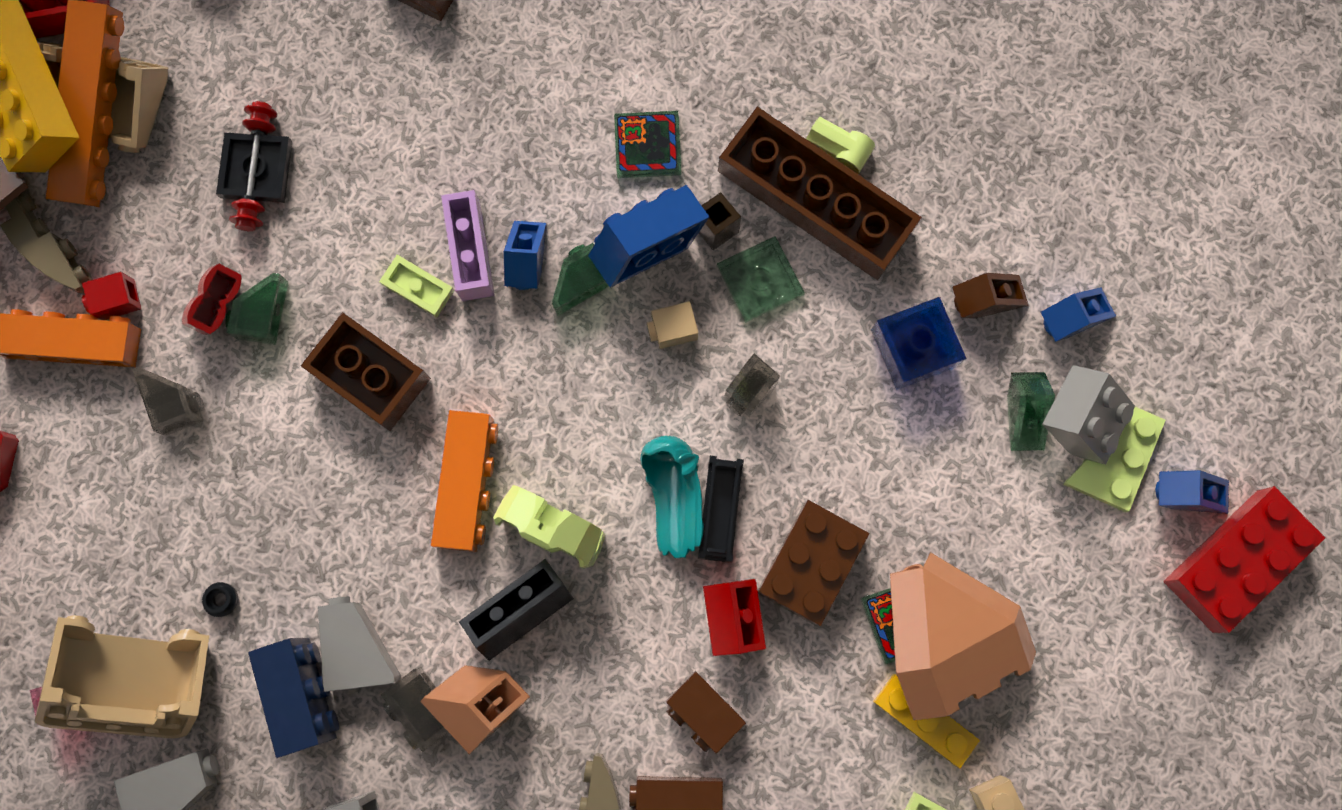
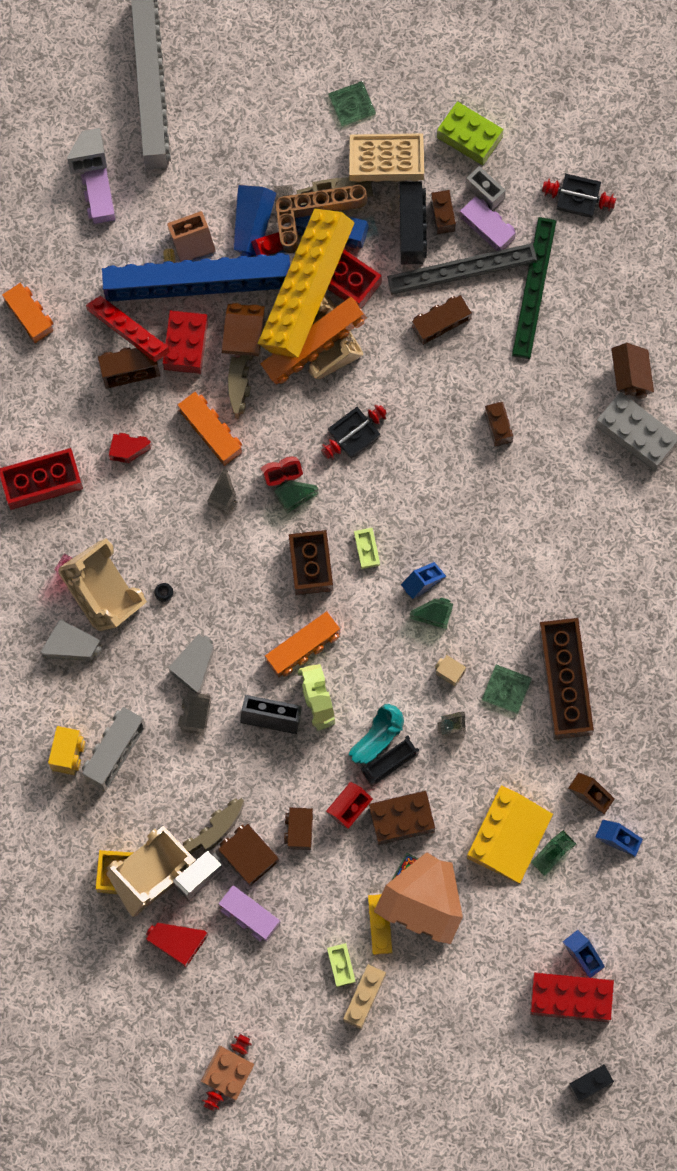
camera: 50 degrees right, 5 degrees down
red brick [82,271,142,320] -> none
dark blue brick [248,638,339,758] -> none
nougat slope [420,665,530,755] -> none
lavender brick [441,190,495,301] -> none
blue brick [588,185,709,288] -> none
tile [614,111,681,178] -> none
dark brown brick [699,192,741,251] -> none
yellowish green piece [806,117,875,174] -> none
clear blue brick [871,297,967,390] -> none
light grey brick [1042,365,1135,465] -> none
yellowish green wing [1063,407,1166,512] -> none
none -> yellow slope [467,785,553,884]

